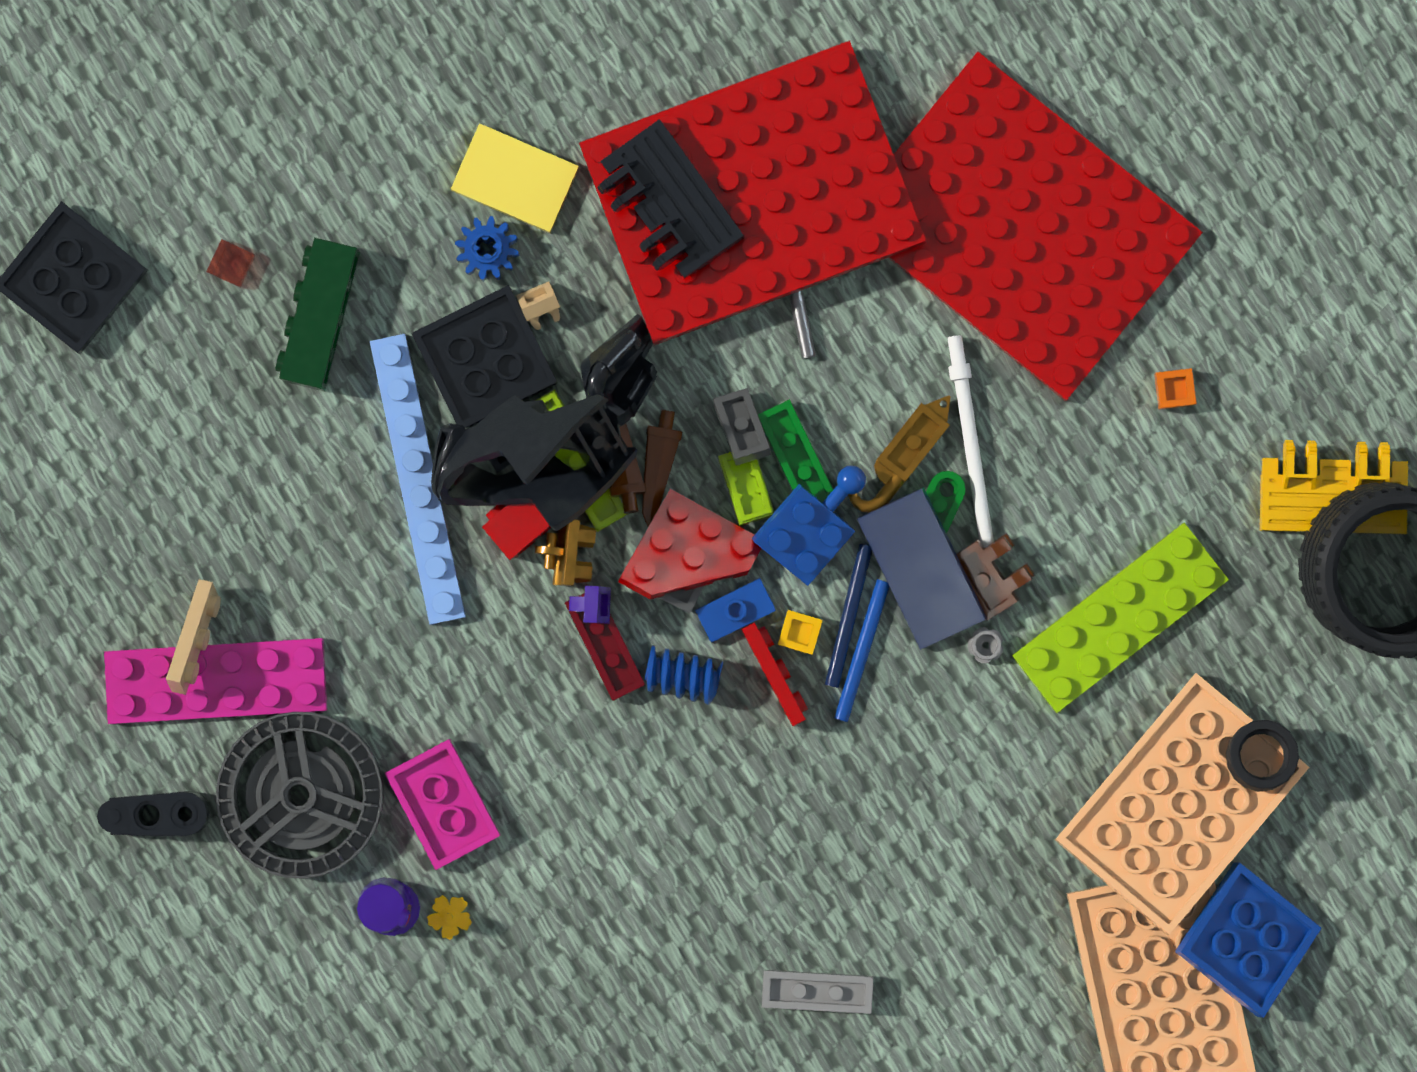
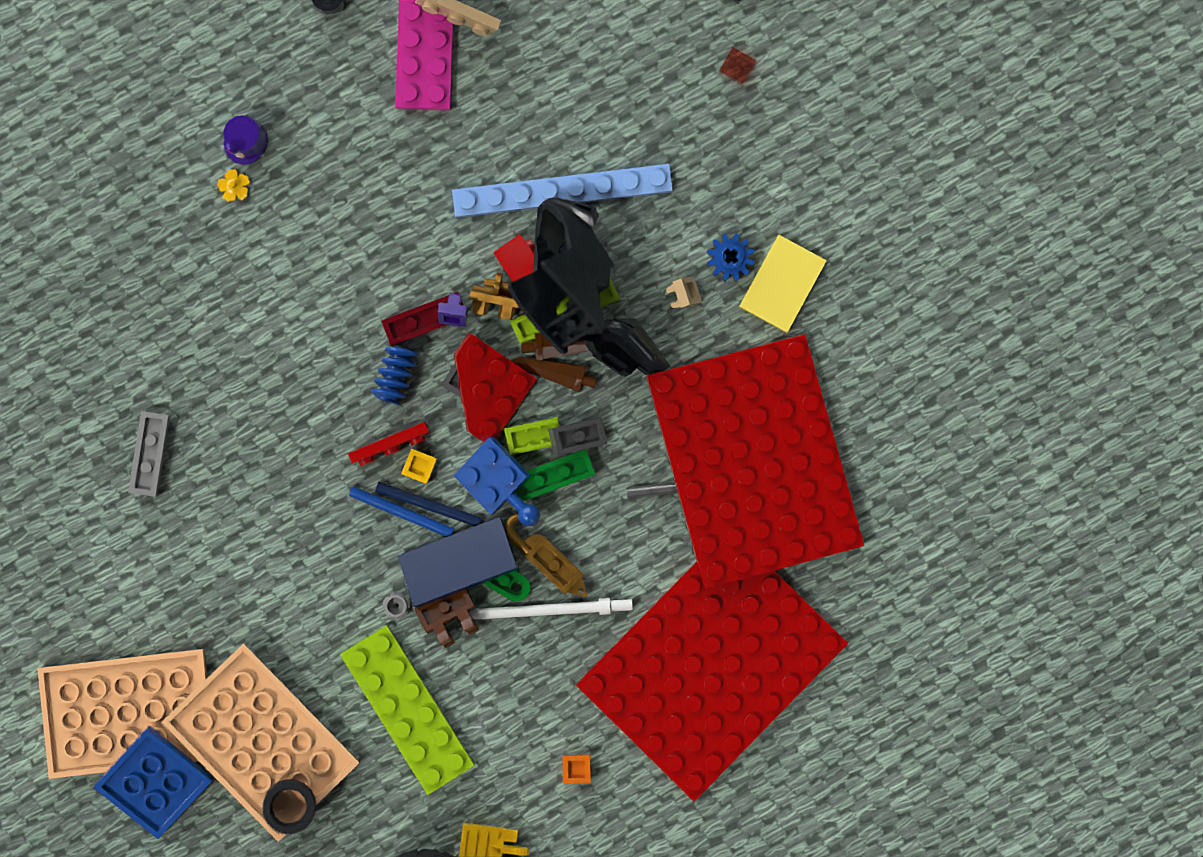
camera: 100 degrees right, 0 degrees up
dark grey piece [216,712,384,879] -> none
dark green brick [275,237,360,392] -> none
dark pink plate [385,739,501,870] -> none
black plate [411,285,558,429] -> none
black hinge [597,119,744,279] -> none
blue plate [695,578,776,643] -> none

